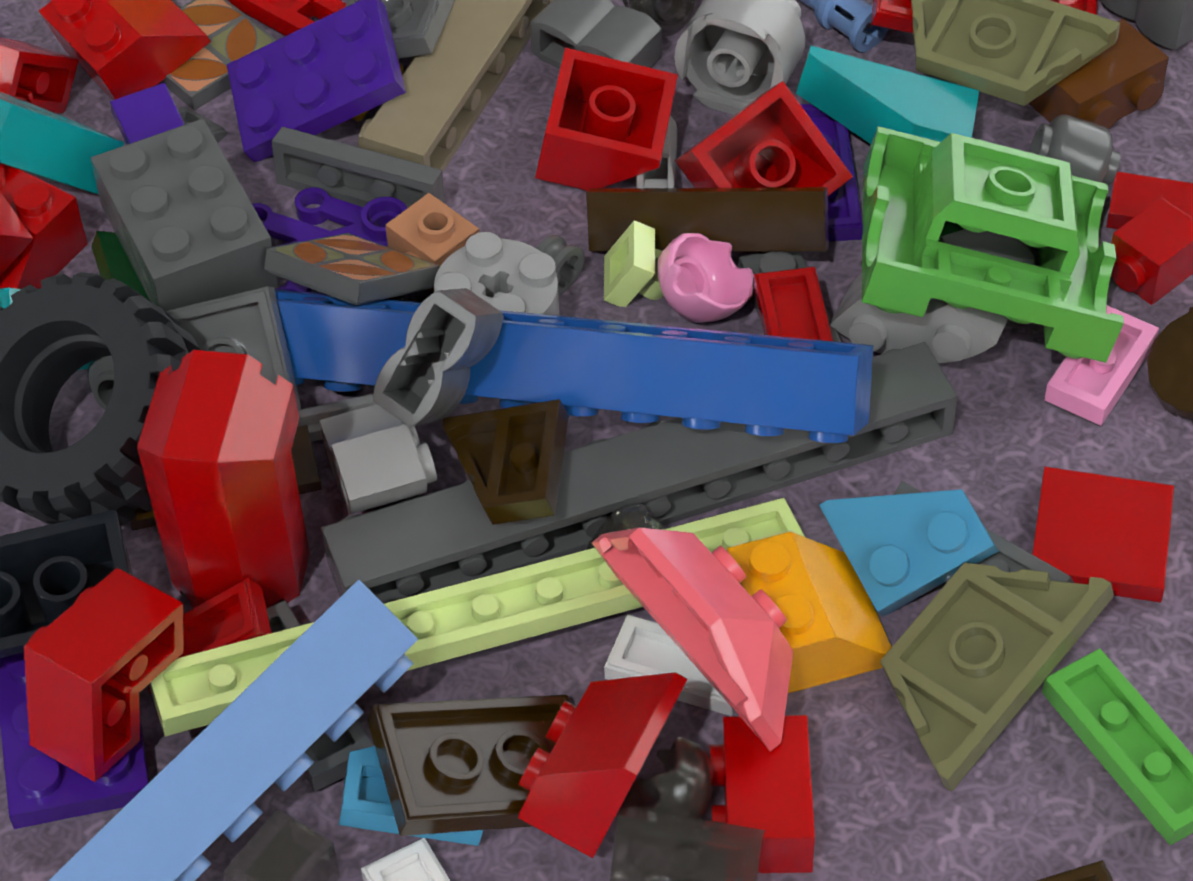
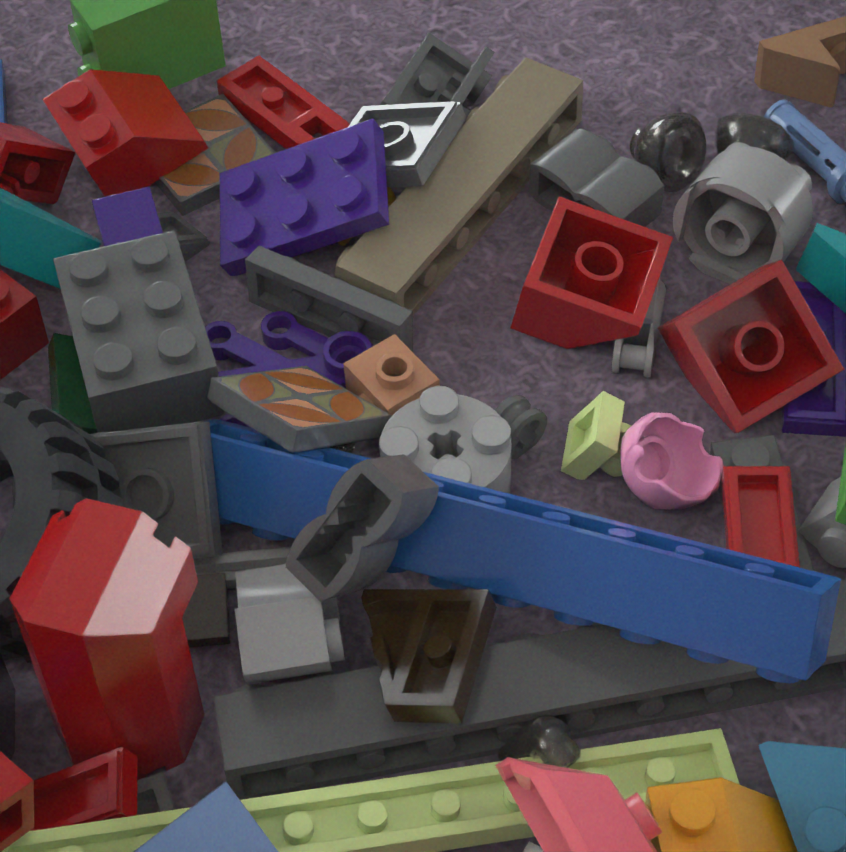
camera: 10 degrees right, 0 degrees up
dark brown tile [586,187,829,251] -> none

